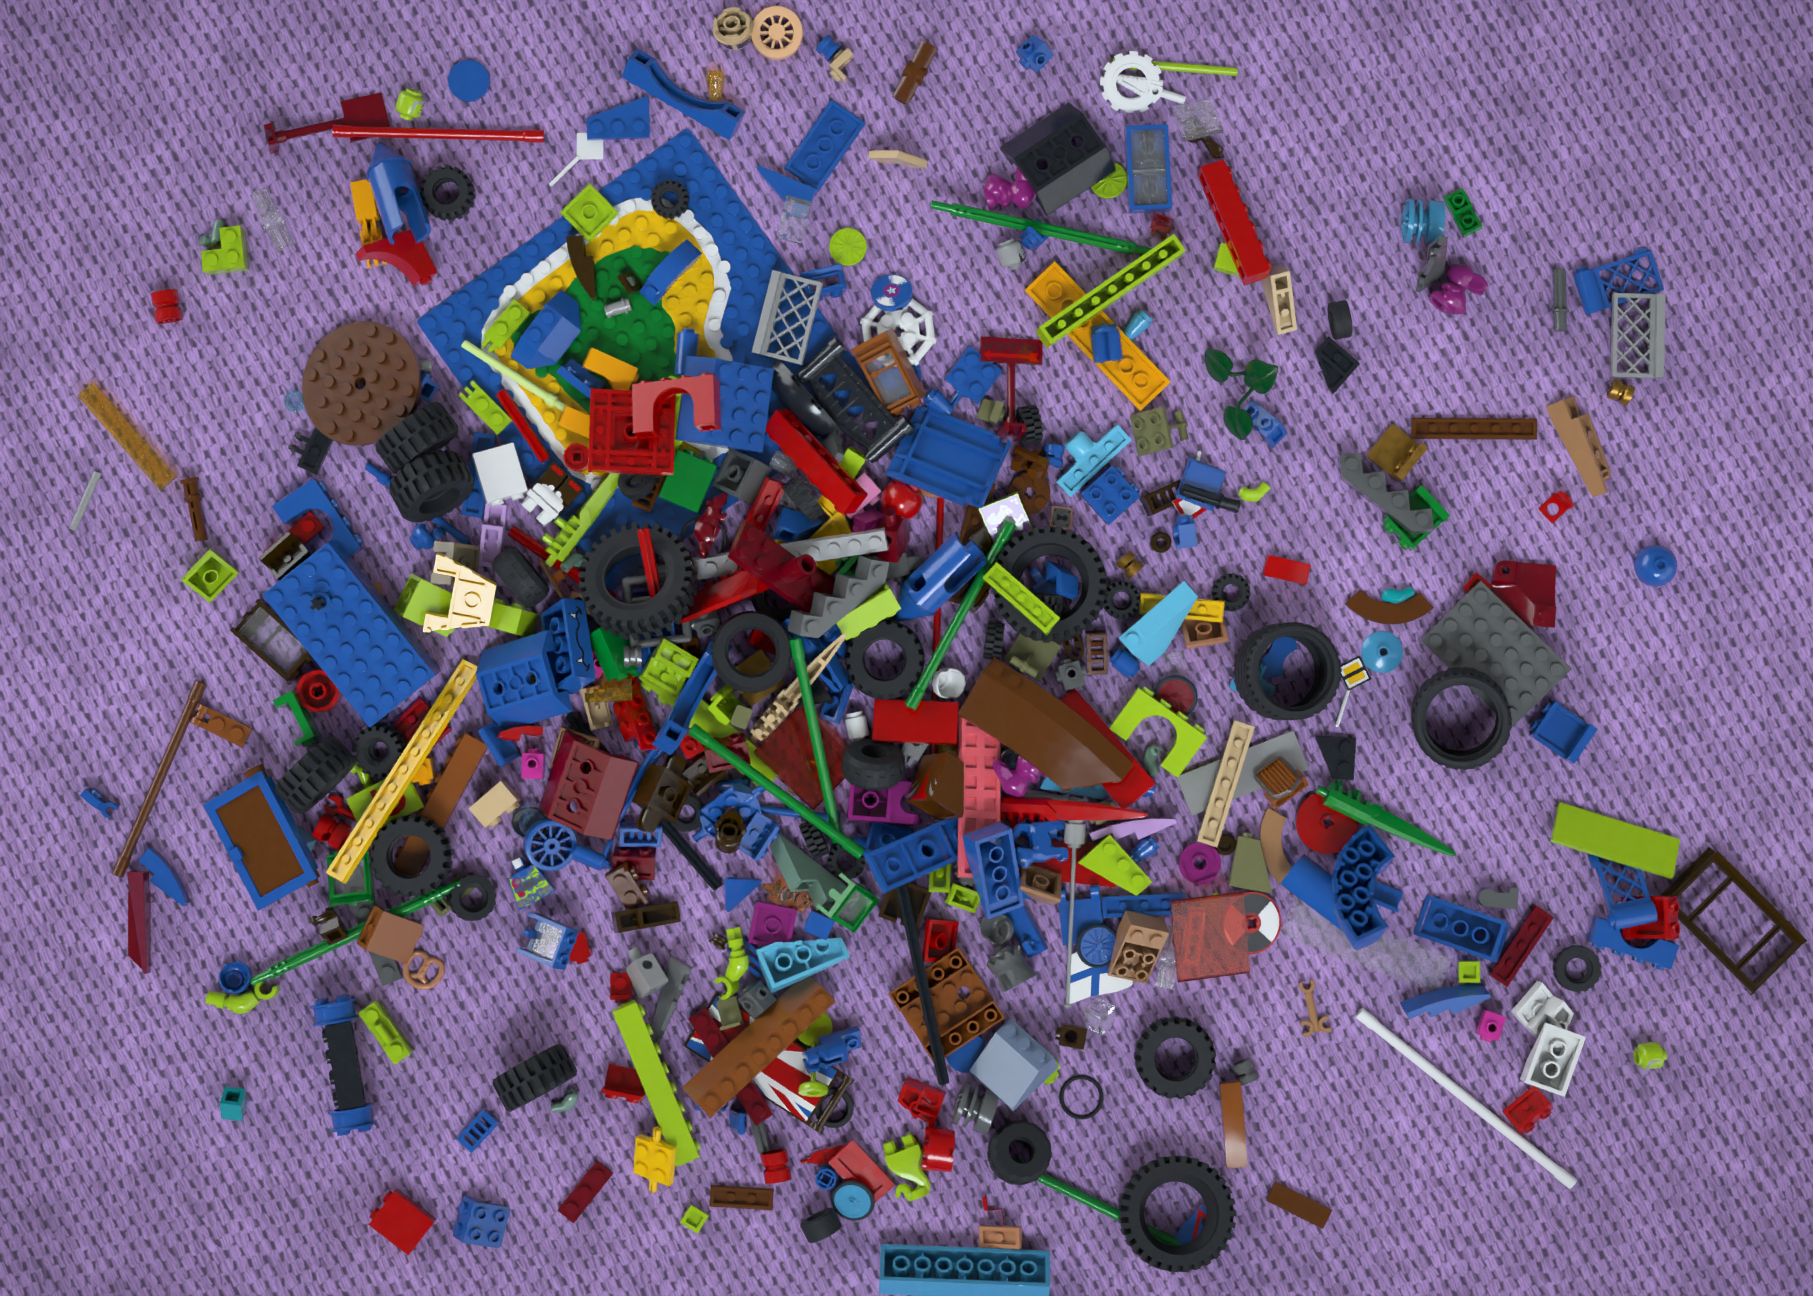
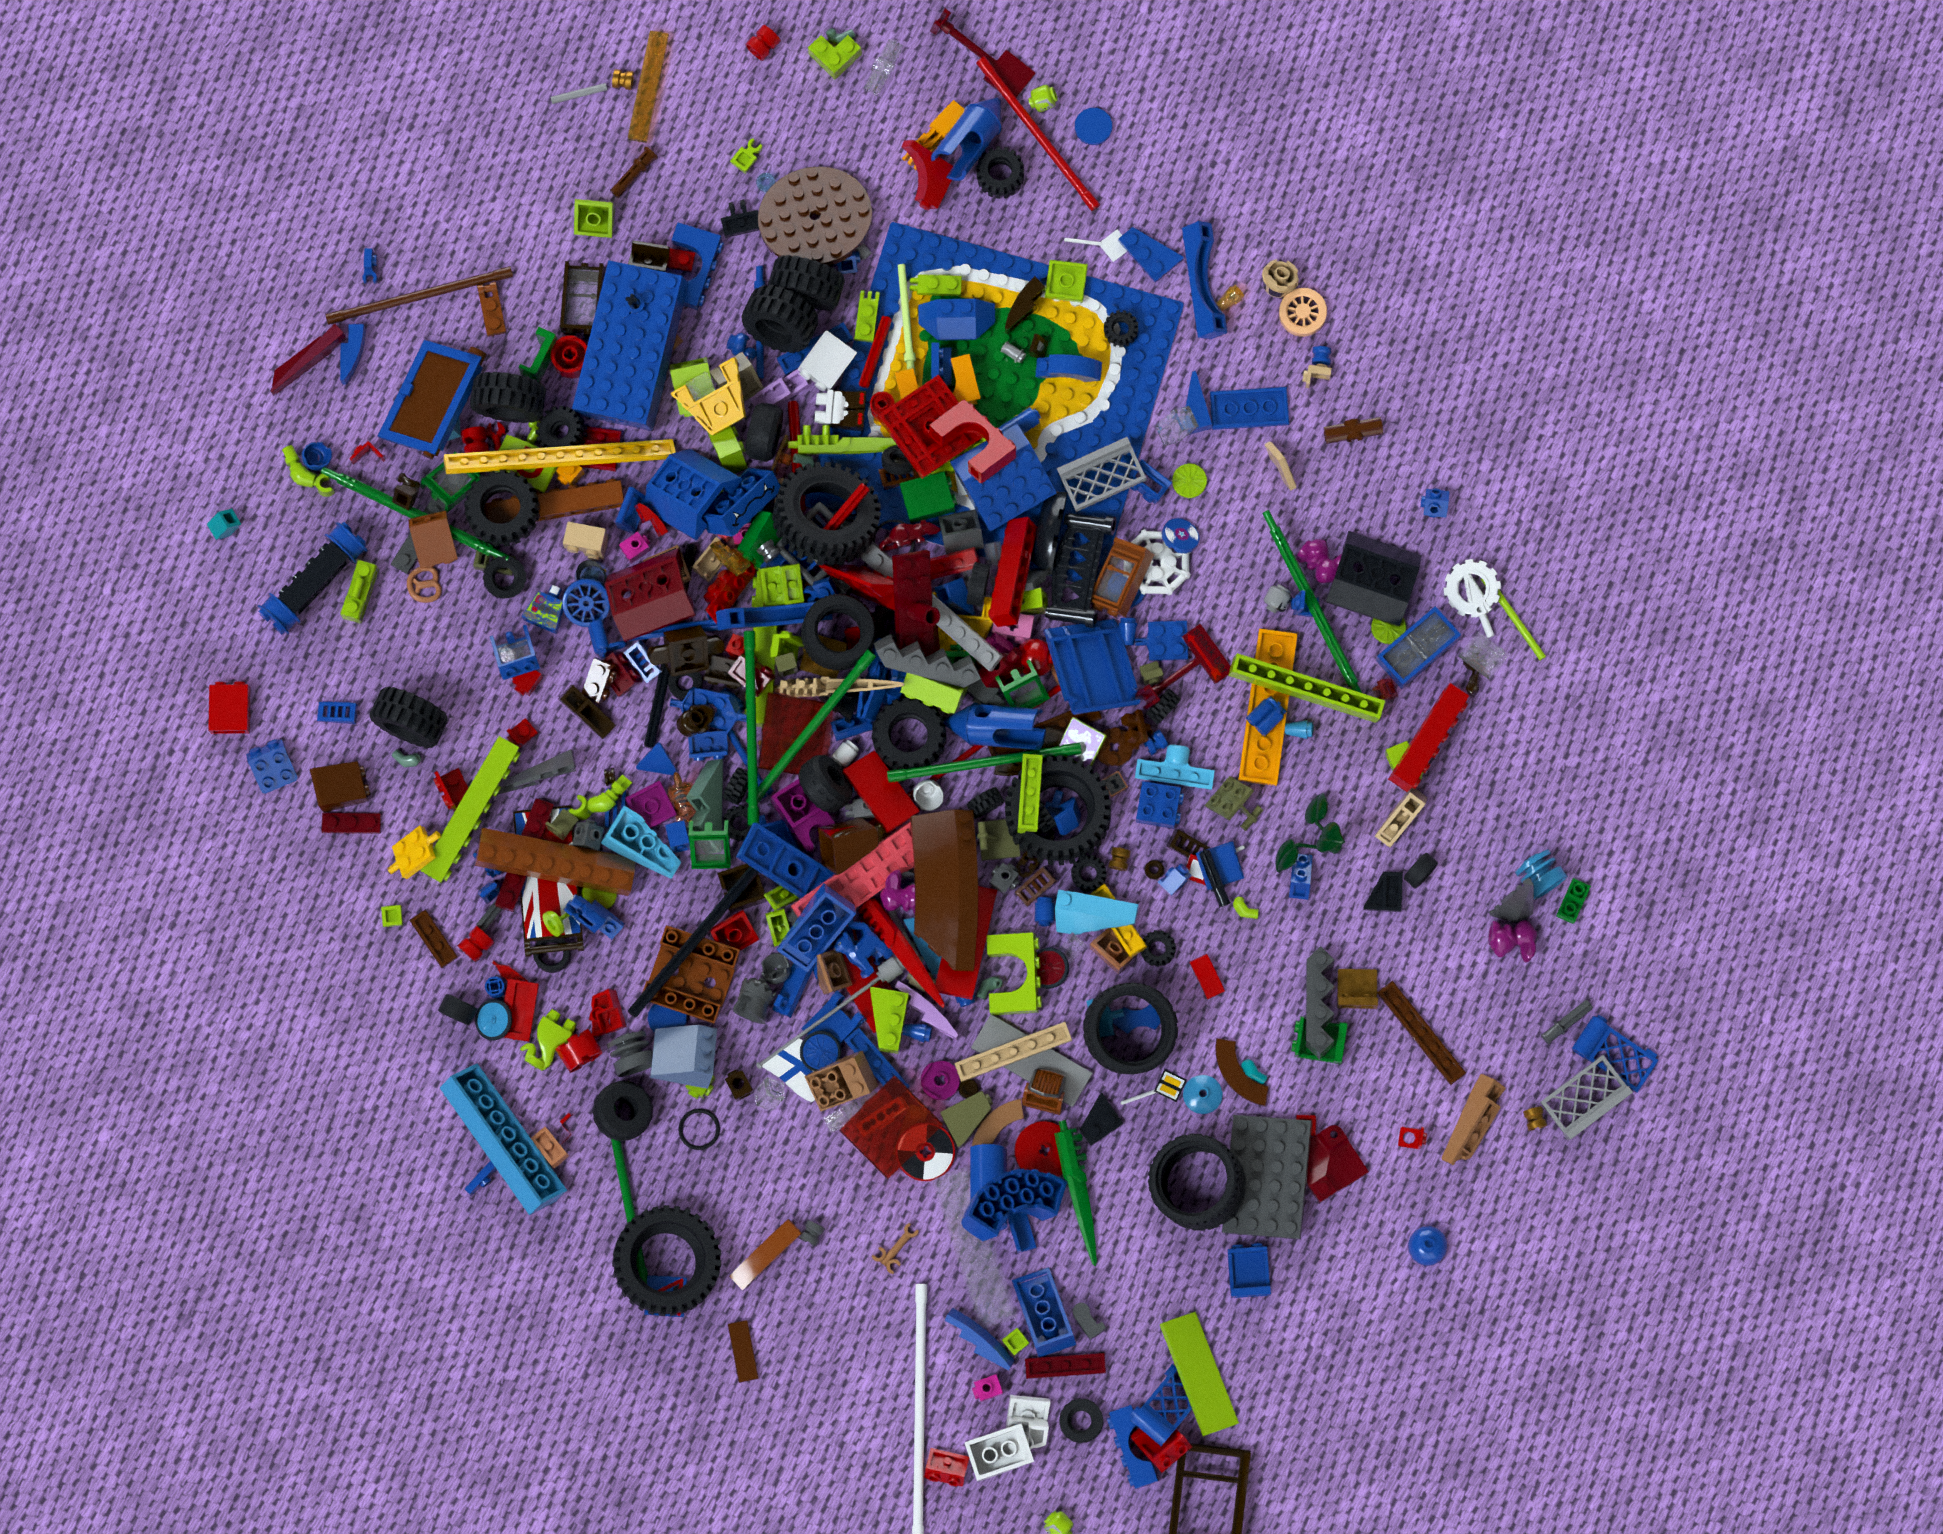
camera: 60 degrees right, 10 degrees down
light grey torso [626,946,669,1000] -> none
black tyre [1134,1016,1216,1099] -> none
none -> reddish brown slope [310,761,371,813]
none -> red bracket [349,441,385,465]
none -> pearl gold wheel [612,69,634,90]
none -> clear panel [686,372,716,401]
none -> lime plate [730,138,763,174]
none -> blue plate [803,577,839,602]
none -> green window [995,659,1050,708]

